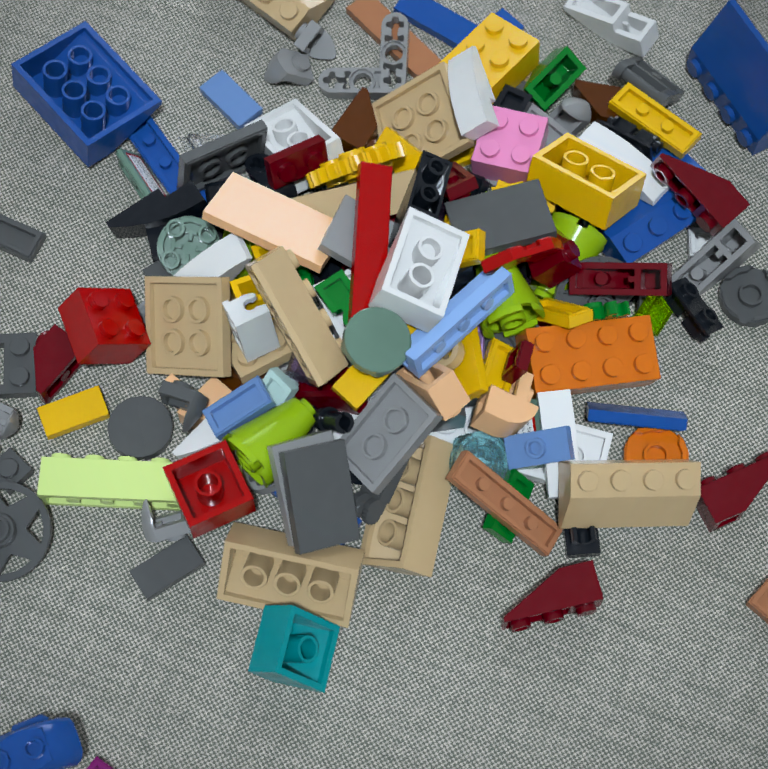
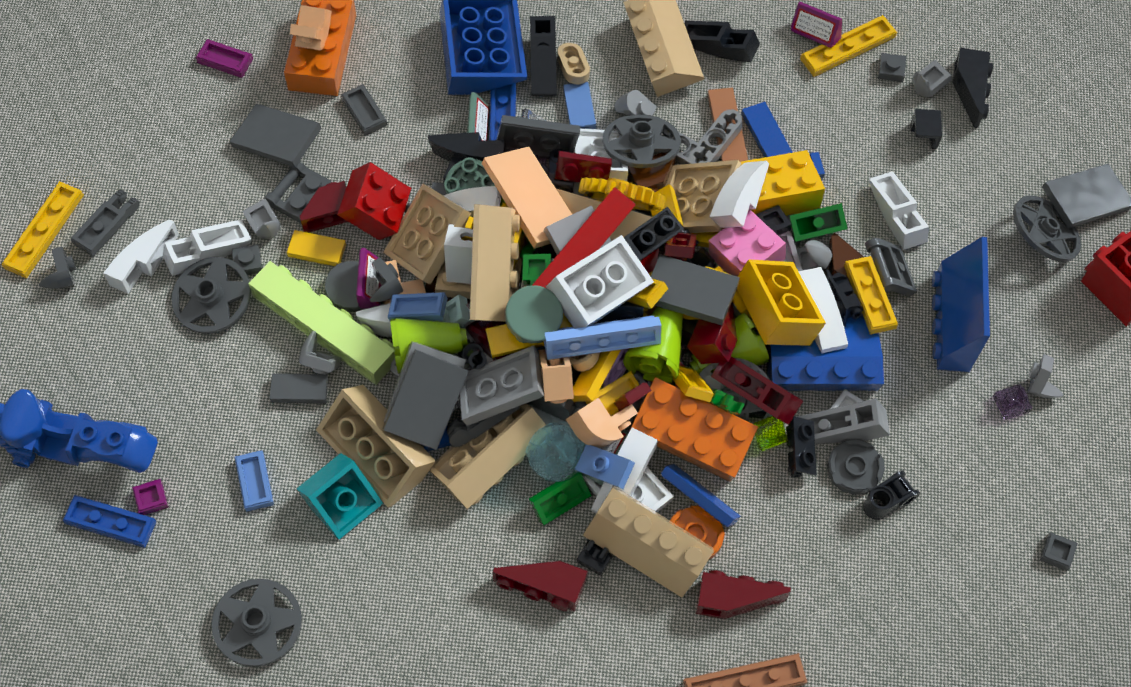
camera: 35 degrees right, 5 degrees down
red brick [162,440,256,539] -> none
light grey plate [294,20,336,60] -> none
nougat tile [445,450,563,556] -> none
red tile [481,236,564,274] -> none
dark red slope [650,153,750,236] -> none
none -> medium blue tile [235,450,274,512]
none -> magenta slope [356,248,381,309]
none -> black slope [530,16,557,96]
none -> tan plate [557,43,590,84]
none -> dark grey wheel [603,114,681,168]

